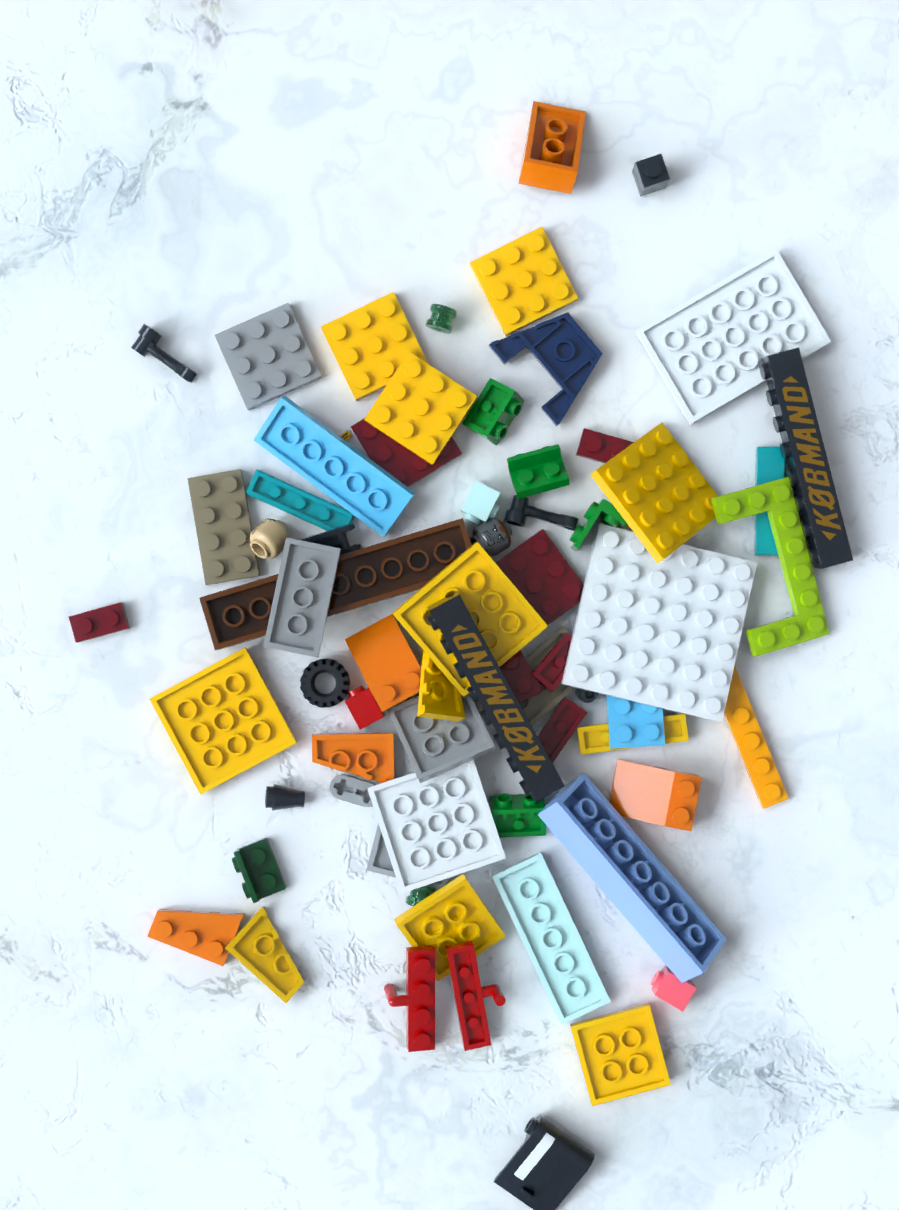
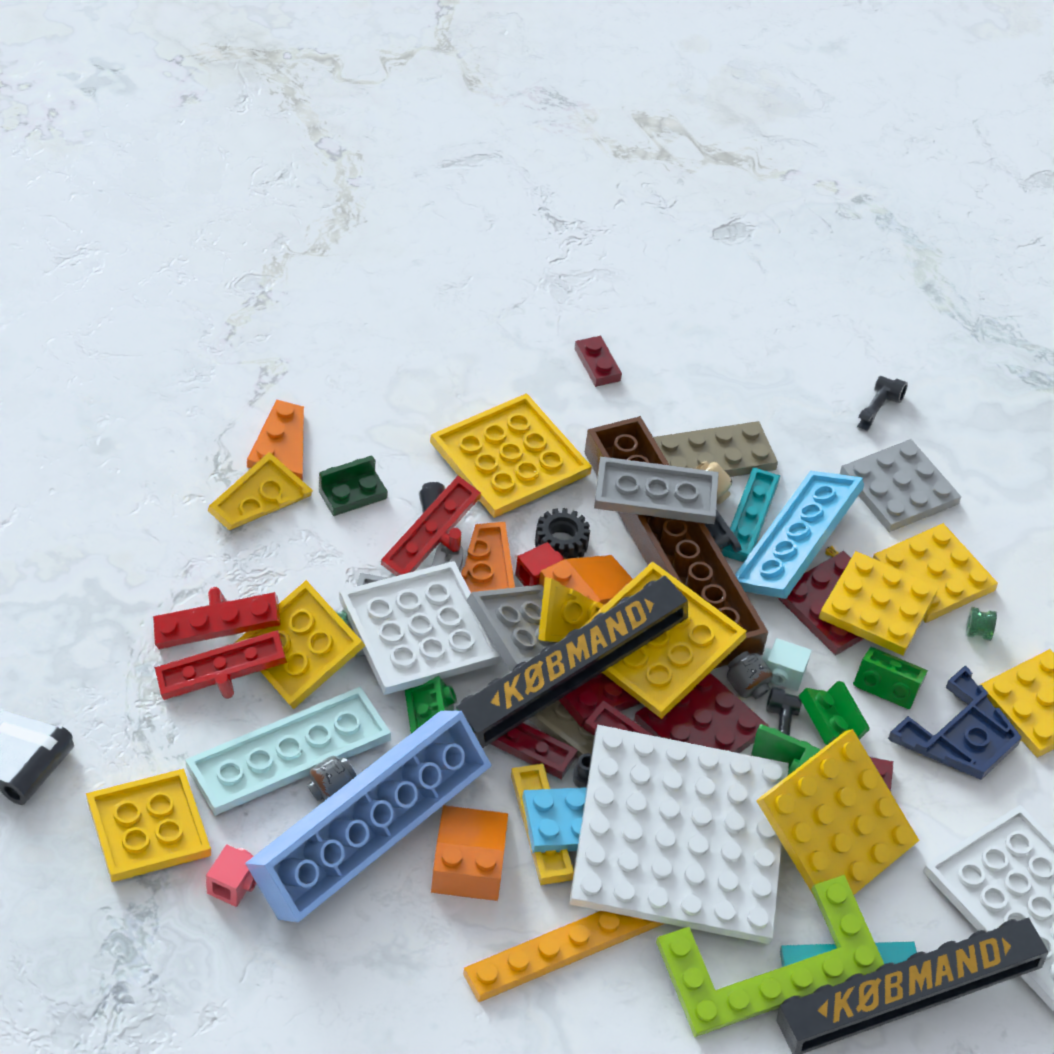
camera: 80 degrees right, 40 degrees down
none -> dark grey head [307,755,357,801]
none -> red plate [381,475,481,576]

